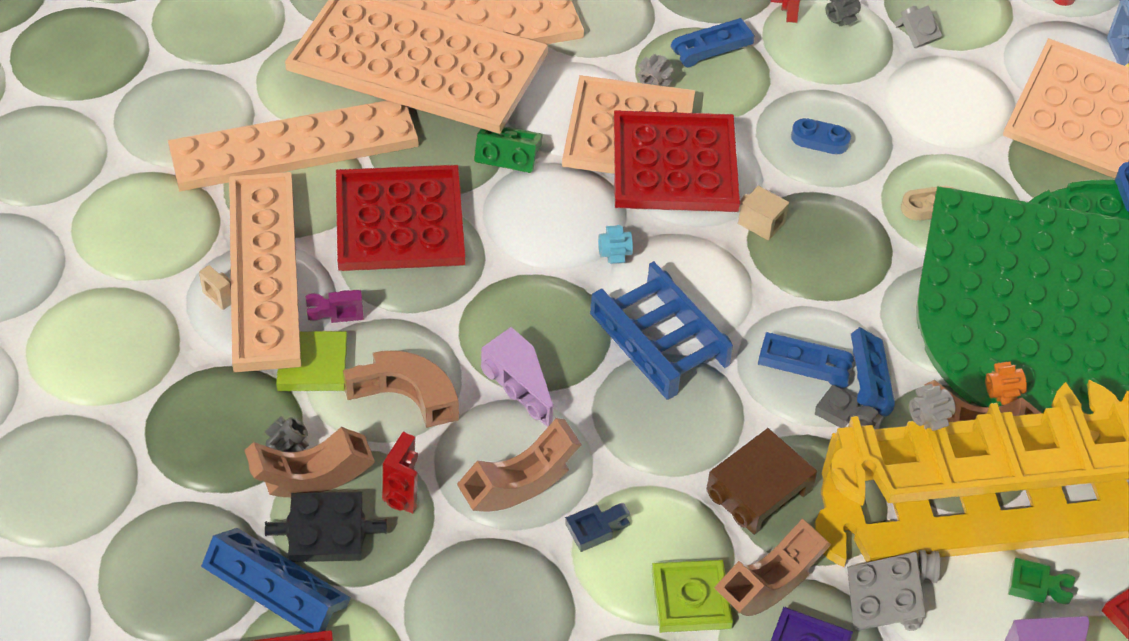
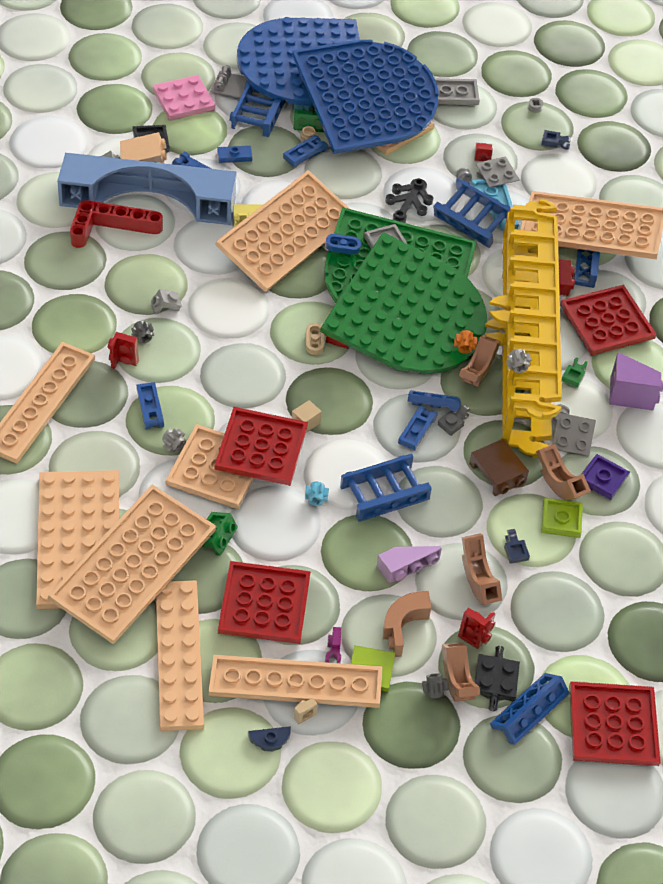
camera: 80 degrees left, 0 degrees up
blue plate [791,118,851,154] -> none
none -> dark blue plate [248,726,291,751]

